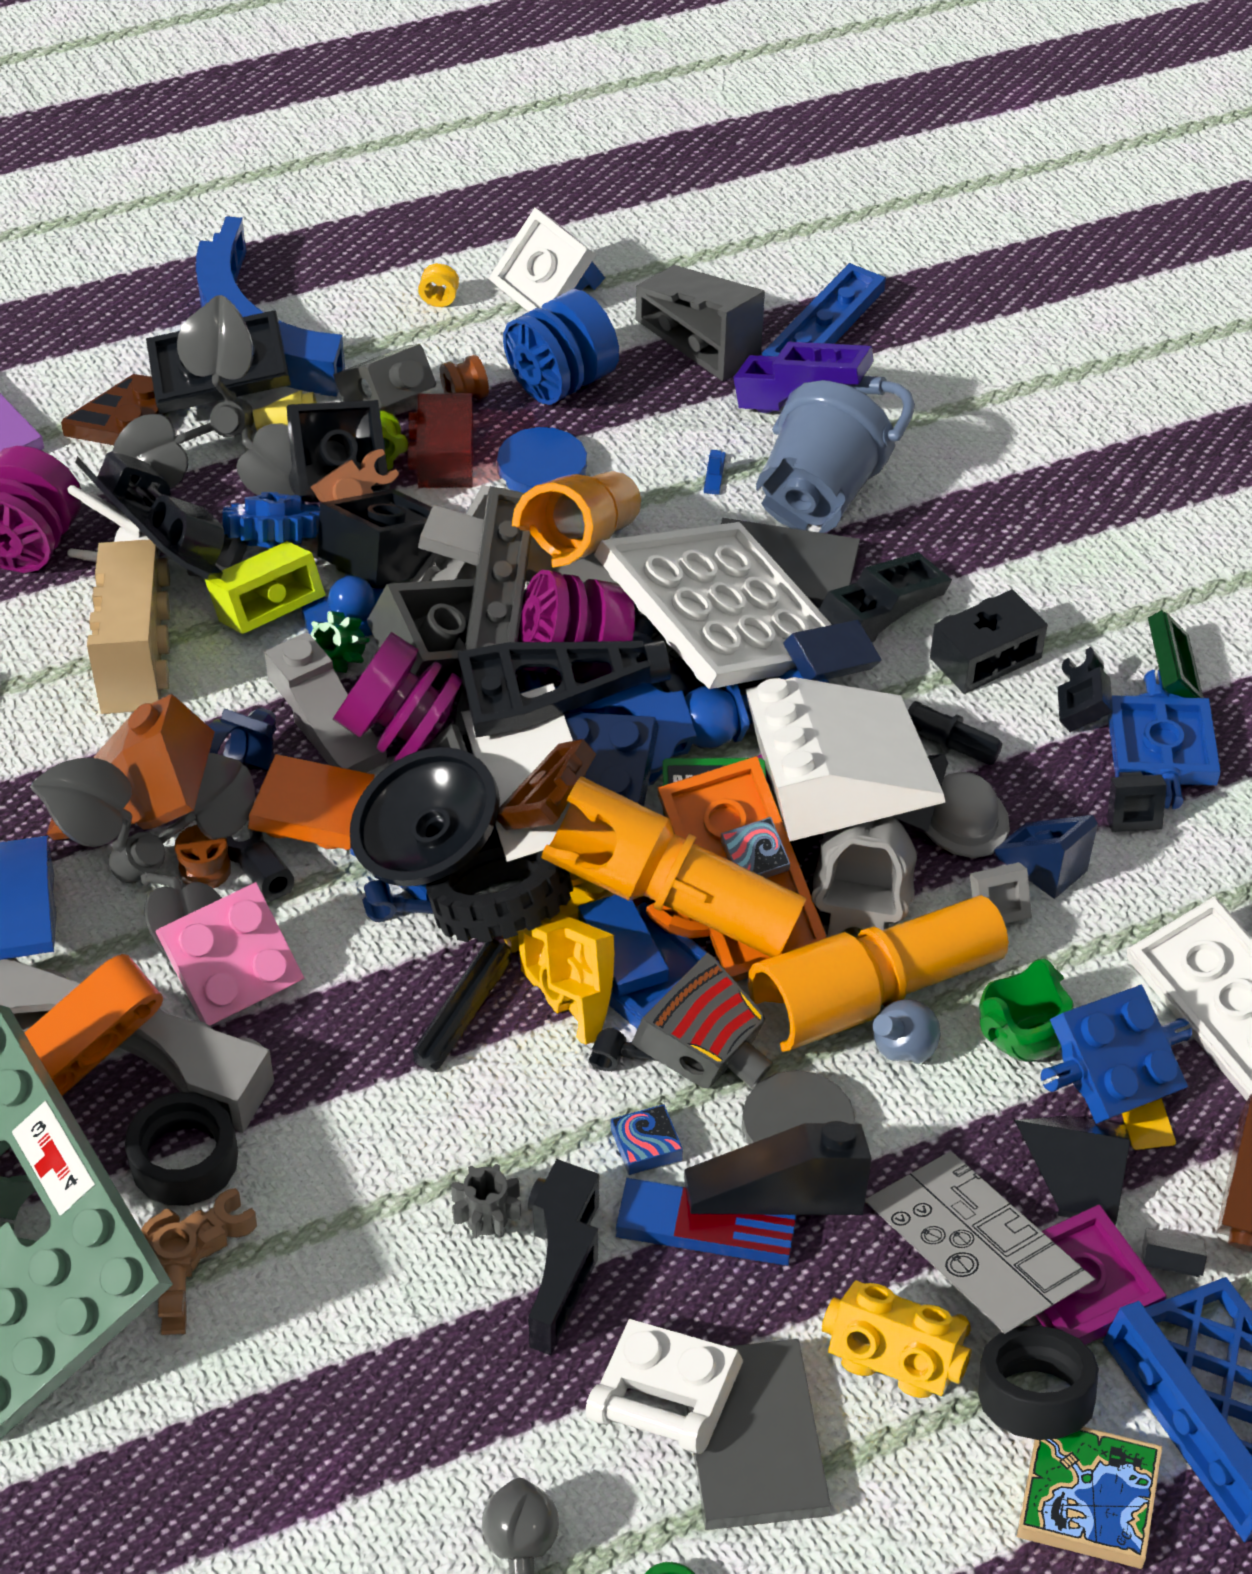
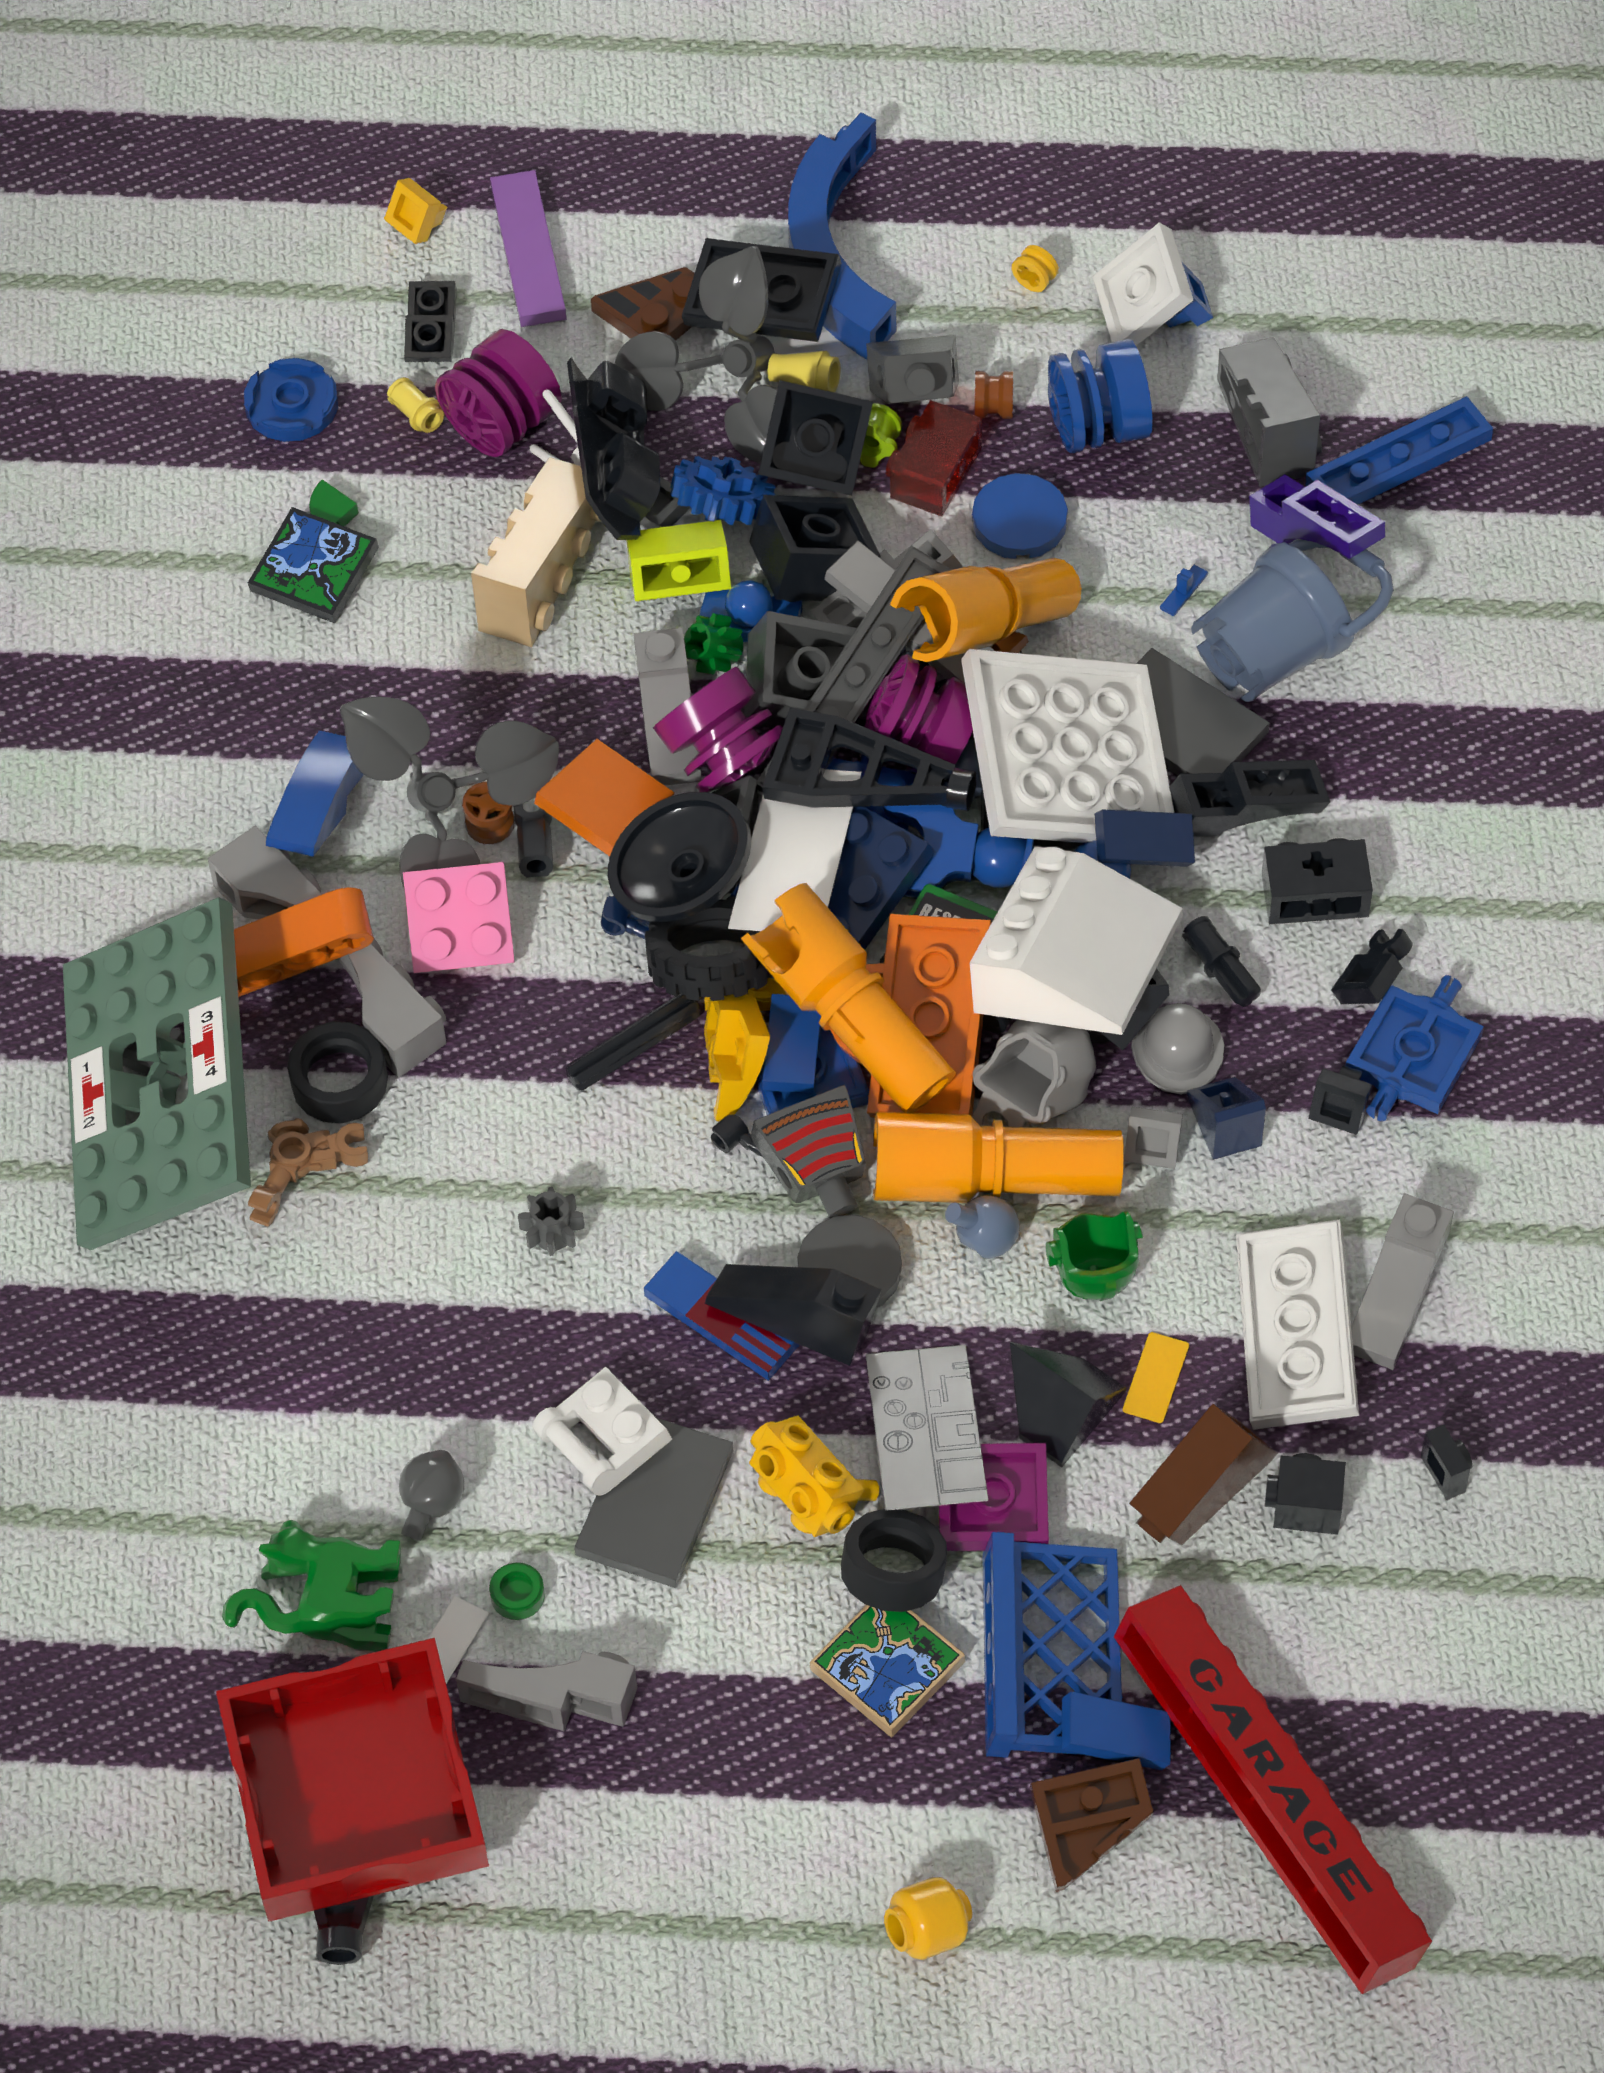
camera: 30 degrees right, 10 degrees up
dark orange wedge [47,694,215,840] -> none
dark blue piece [208,707,276,770] -> none
nougat plate [311,449,399,503] -> none
reddish brown wing [497,739,596,831] -> none
black slope [528,1159,599,1355] -> none
tile [611,1104,683,1175] -> none
tile [720,817,790,878] -> none
blue plate [1041,984,1192,1124] -> none
black tile [1142,1228,1207,1277] -> none
dark green tile [1148,610,1204,698] -> none

